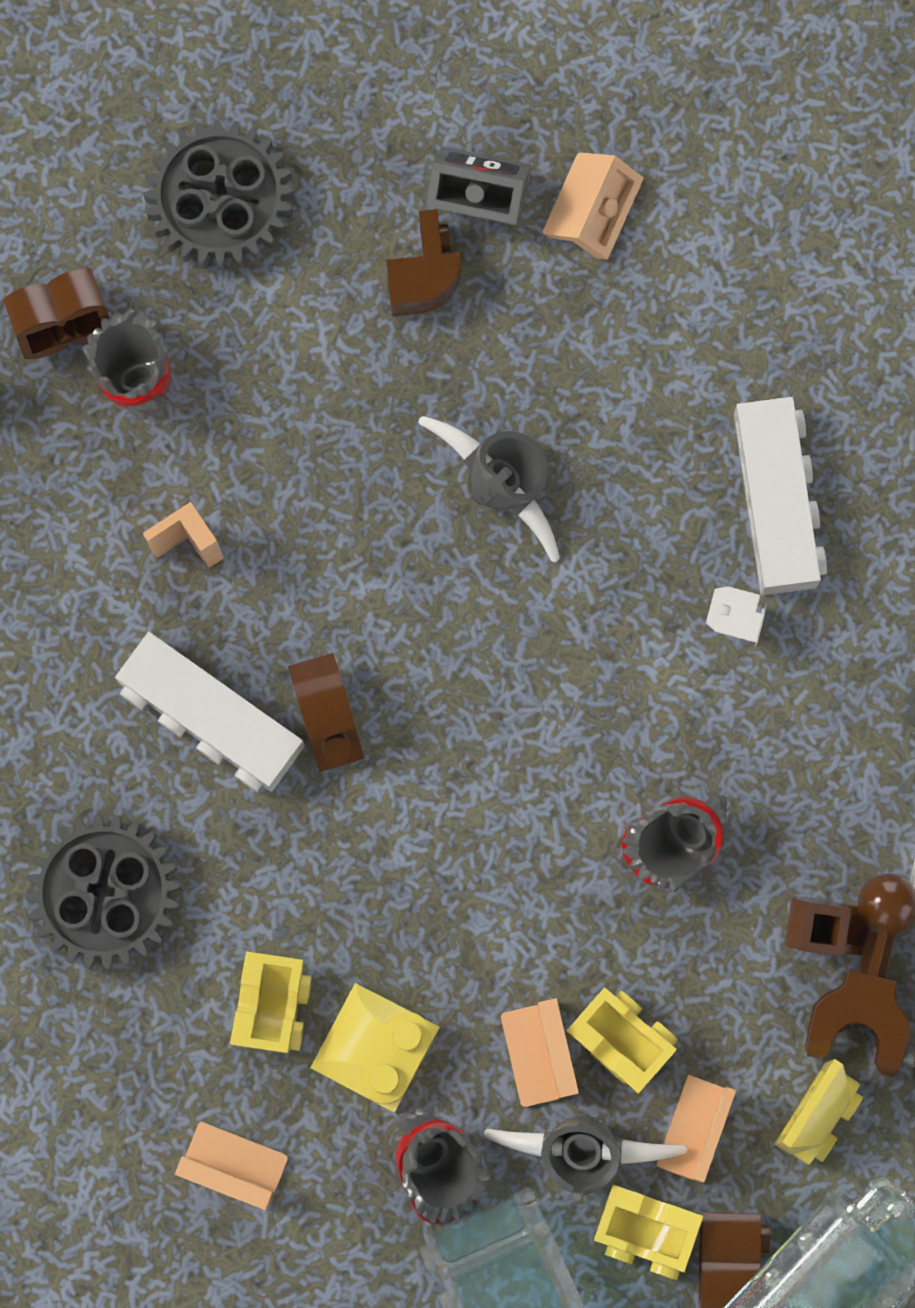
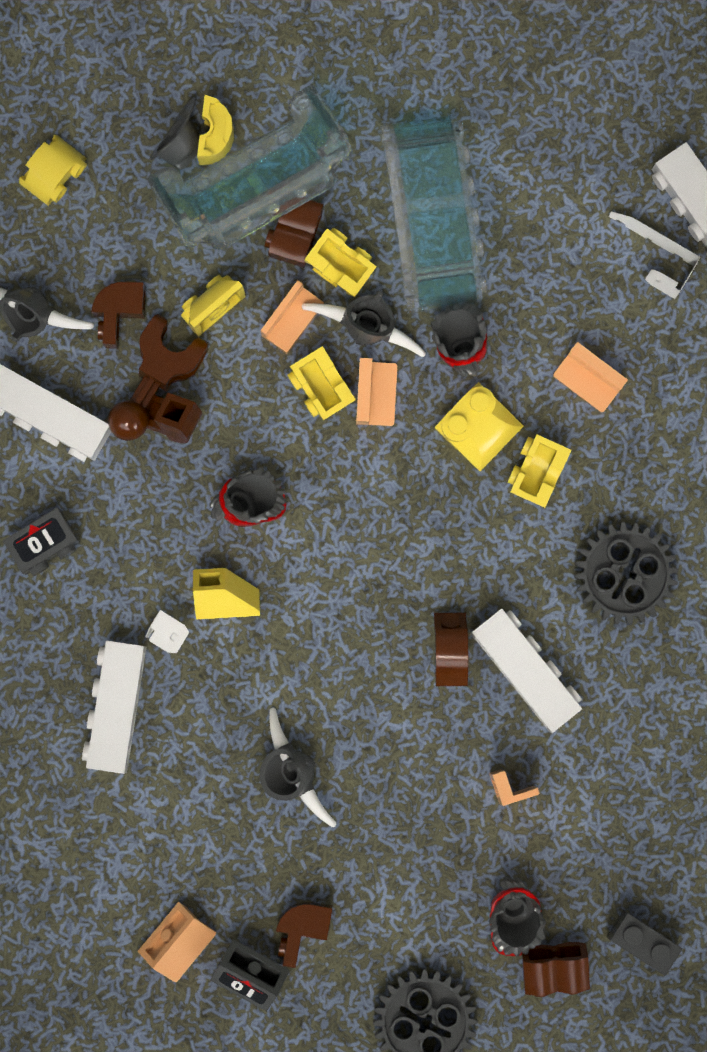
camera: 165 degrees left, 5 degrees up
none -> light yellow slope [193,568,260,619]

